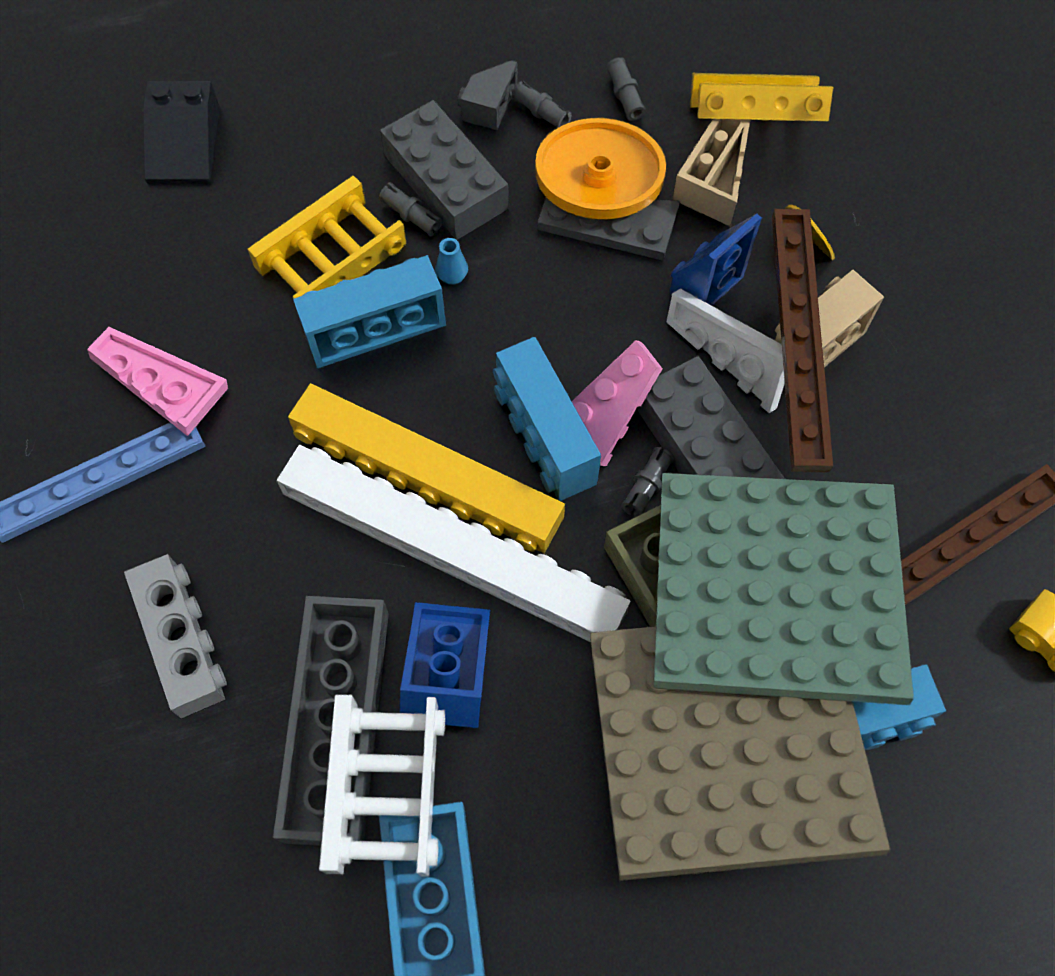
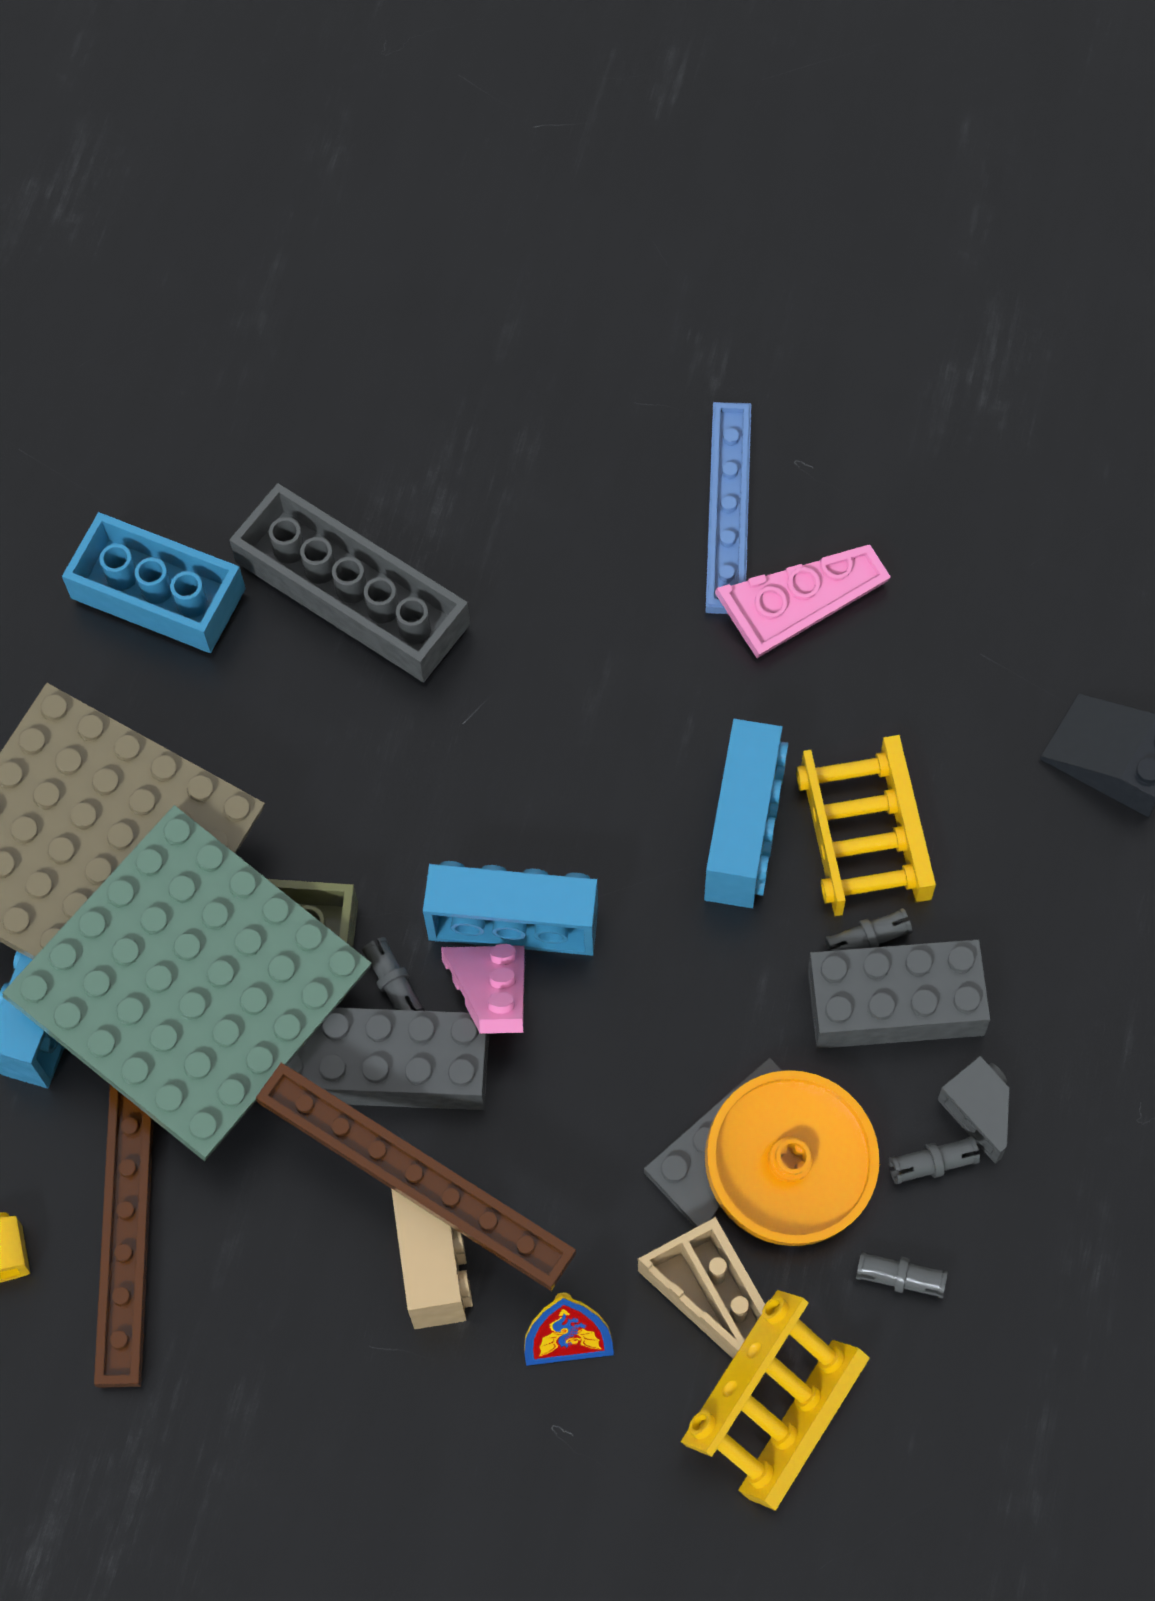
camera: 125 degrees right, 0 degrees up
light grey brick [124,554,227,718] -> none
white brick [277,445,631,642] -> none
yellow brick [288,383,565,554] -> none
white fence [320,695,445,877] -> none
blue slope [400,602,490,728] -> none
dark azure cone [435,238,468,284] -> none
white wing [666,289,784,413] -> none
blue slope [670,213,762,306] -> none

